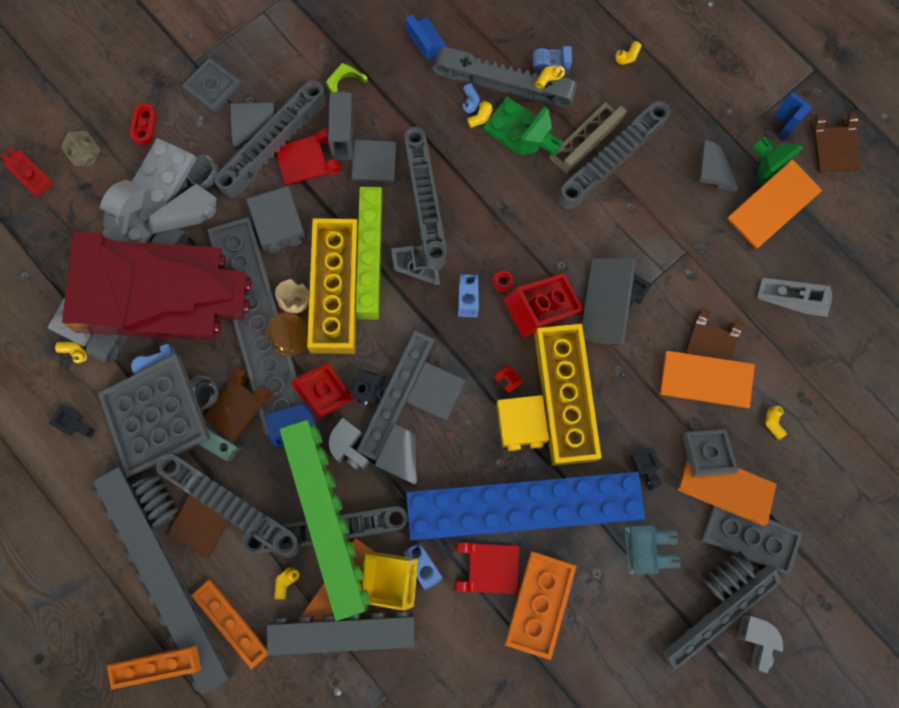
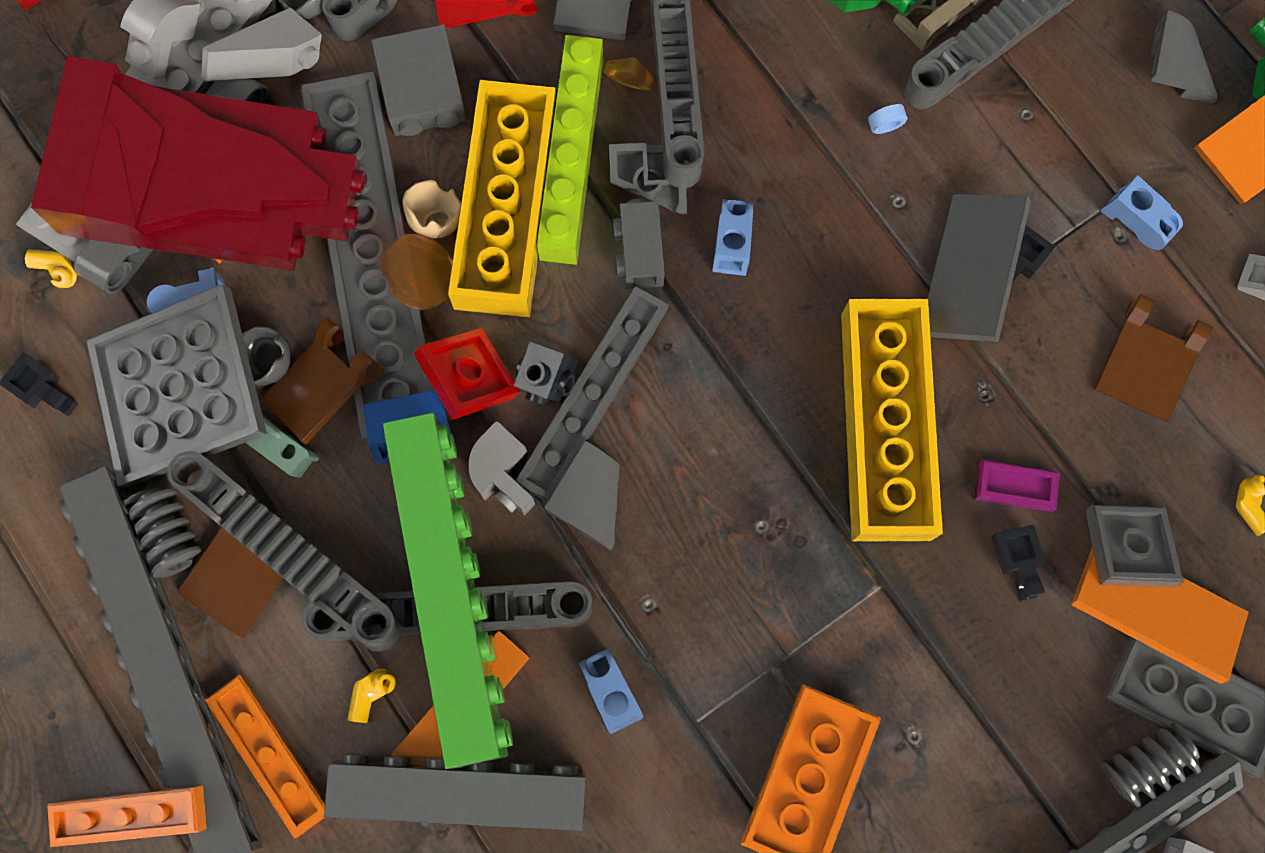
camera: 10 degrees right, 0 degrees up
yellow piece [361,552,418,611] -> none
dark grey tile [406,362,466,422] -> none
blue brick [406,472,645,541] -> none
red flag [454,543,519,594] -> none
red plate [492,271,514,292] -> none
red plate [494,365,524,393] -> none
yellow piece [496,395,549,451] -> none
red slope [503,273,584,338] -> none
clear light blue brick [625,526,680,575] -> none
orange tile [659,351,755,408] -> none
none -> clear orange tile [603,57,656,90]
none -> dark grey brick [613,198,665,289]
none -> light blue tile [868,104,908,134]
none -> magenta tile [974,459,1060,513]
none -> medium blue leg [1100,175,1183,250]

